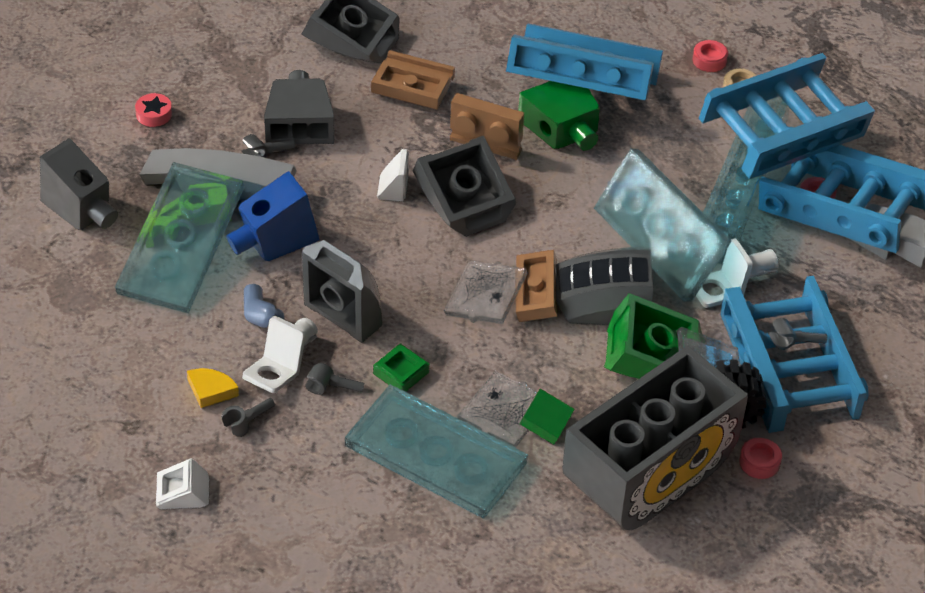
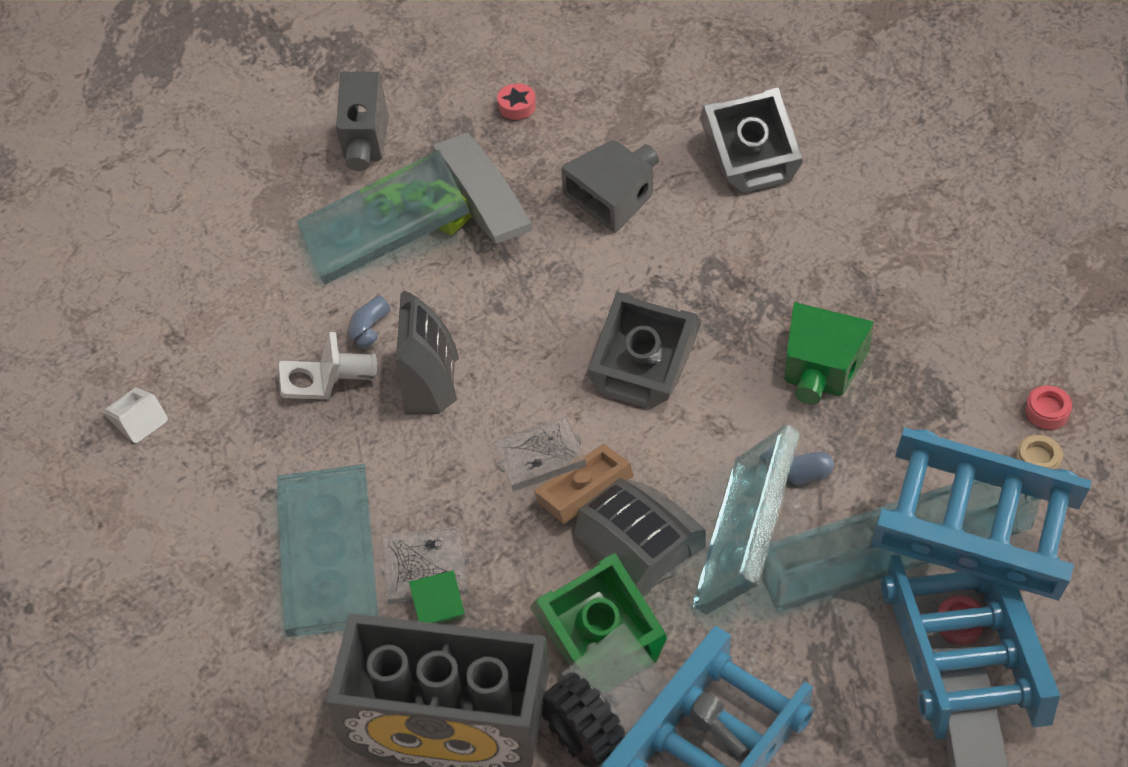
camera: 55 degrees right, 5 degrees up
yellow tile [187,368,239,408] -> none
dark grey hand [221,398,275,437] -> none
blue torso [226,171,320,261] -> none
dark grey hand [241,134,295,158] -> none
dark grey hand [305,363,365,395] -> none
medium nougat plate [371,50,455,110] -> none
green tile [373,343,430,395] -> none
white slope [377,149,409,202] -> none
medium nougat plate [450,93,524,160] -> none
dark azure fence [506,23,663,100] -> none
white bracket [688,238,779,308] -> none

